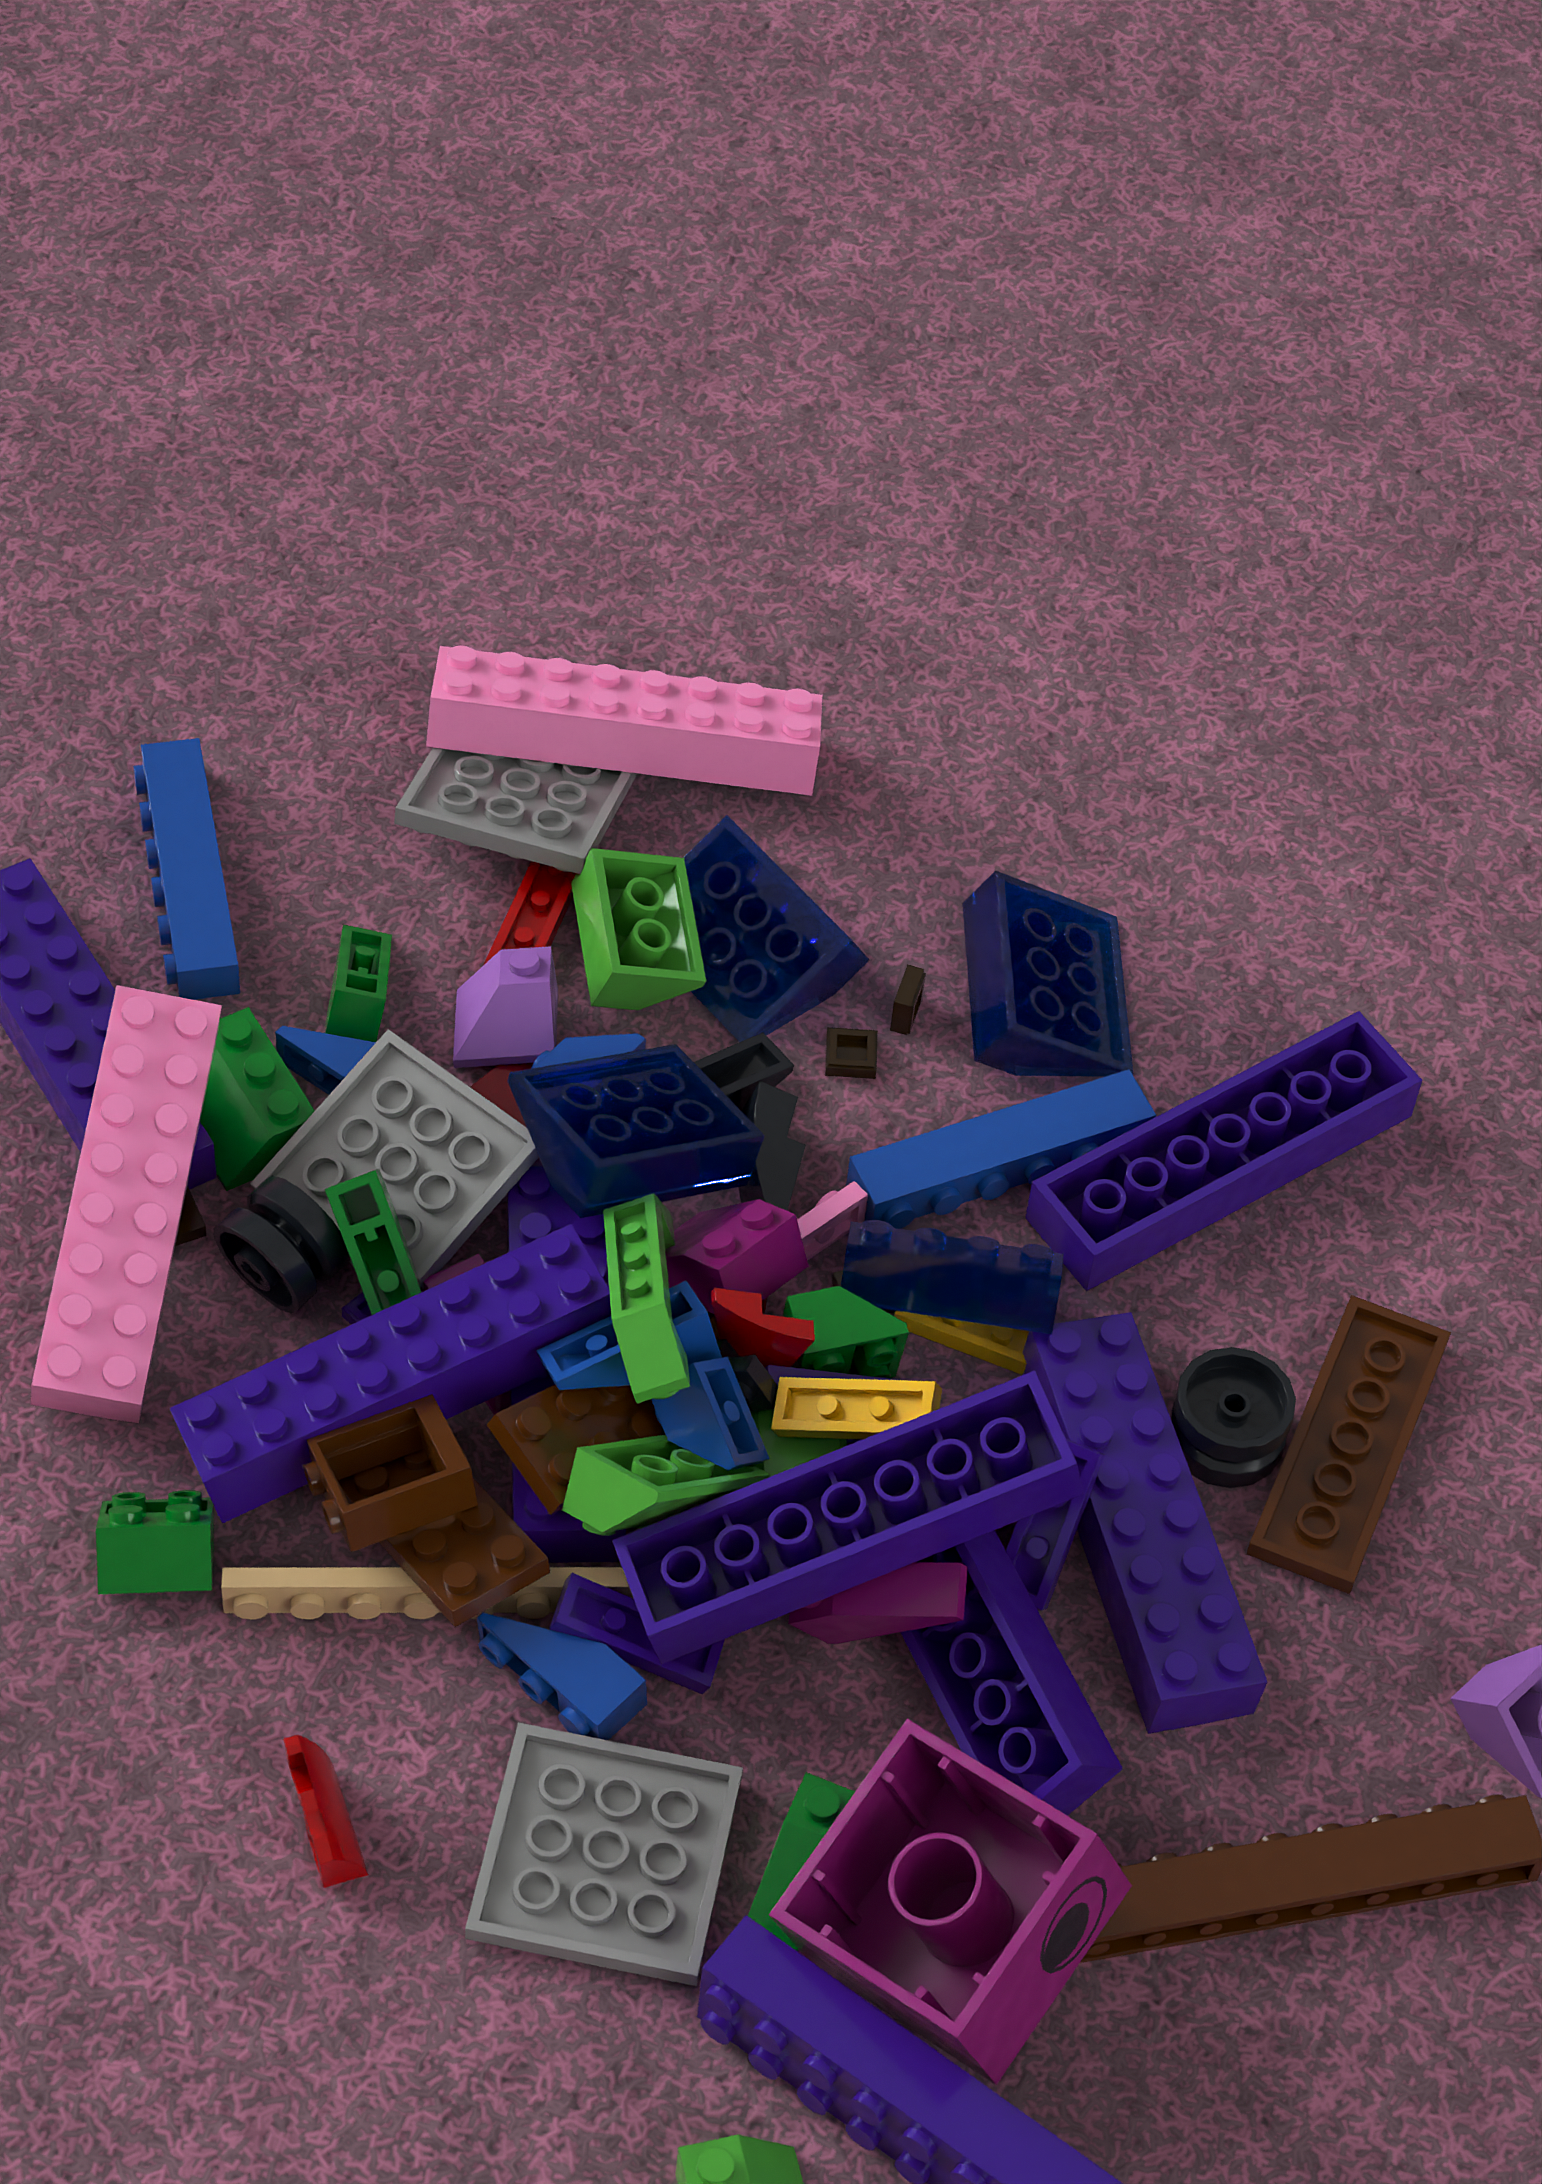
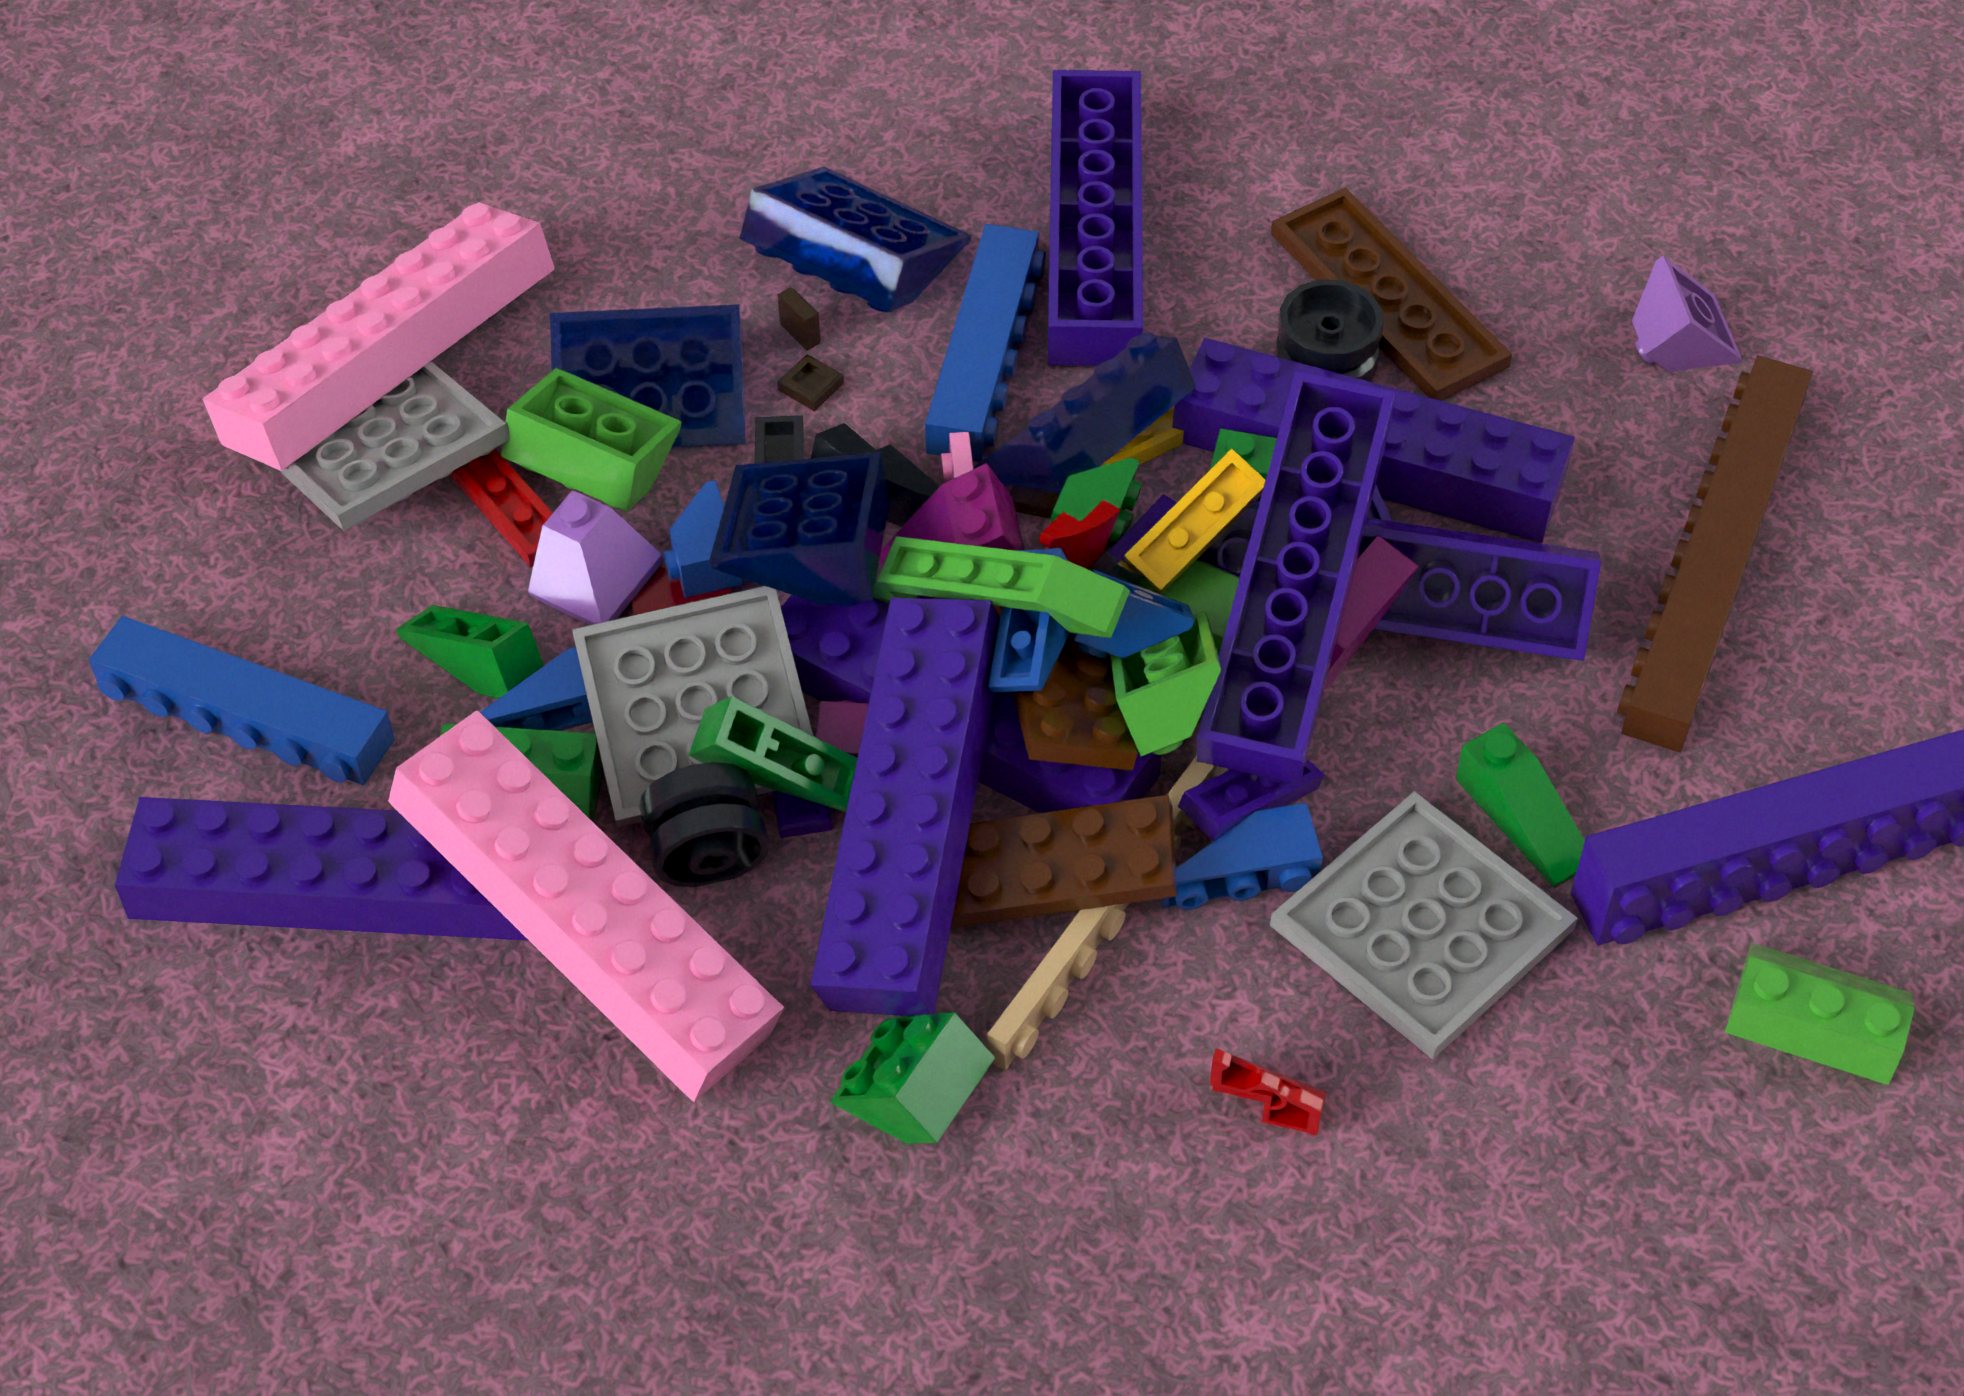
camera: 50 degrees left, 0 degrees up
reddish brown window [303,1394,478,1552] -> none
magenta brick [769,1719,1132,2085] -> none

